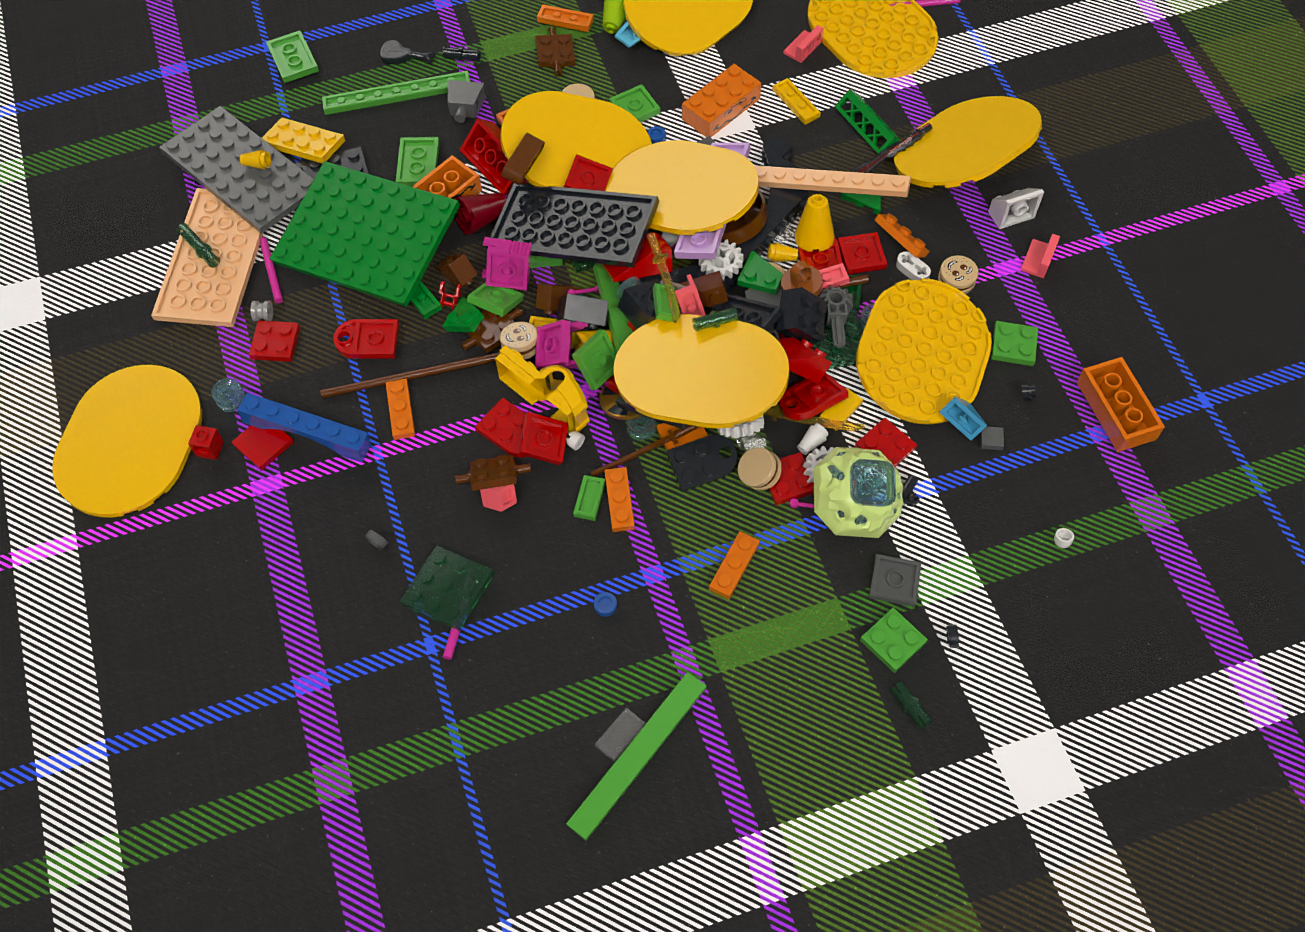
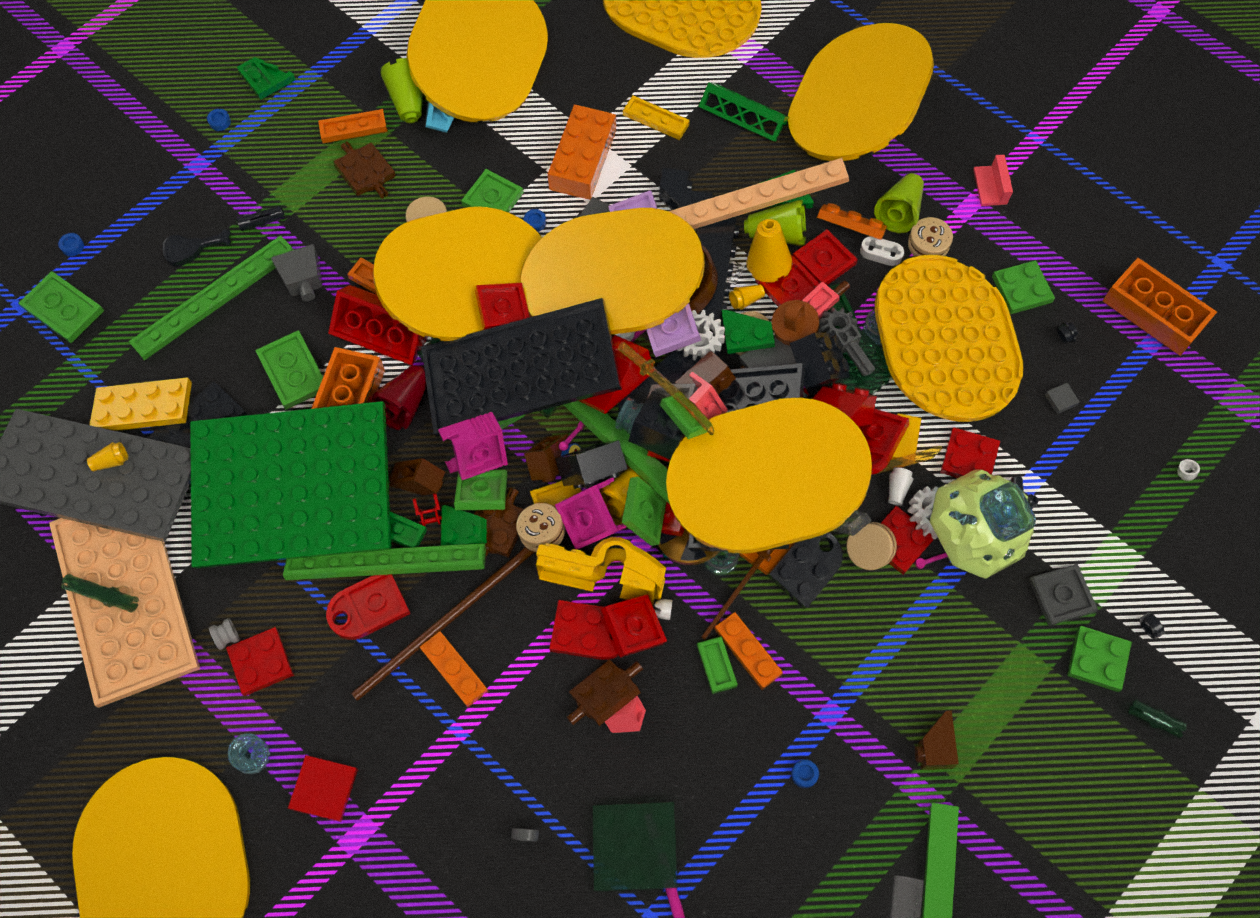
camera: 30 degrees left, 5 degrees up
red brick [188,425,224,460] -> none
blue arch [237,393,371,463] -> none
dark pink bar [260,237,283,304] -> none
reddish brown beam [501,132,545,186] -> none
clear green pin [692,307,738,332] -> none
orange plate [709,531,760,600] -> none
coral panel [783,25,824,63] -> none
black sword [851,123,932,173] -> none
dark azure slope [939,396,987,440] -> none
white slope [988,188,1044,229] -> none
none -> blue tile [58,233,84,256]
none -> bright green tile [283,543,486,580]
none -> lime cone [744,200,806,246]
none -> lime cone [874,173,924,233]
none -> reddish brown slope [915,710,959,770]

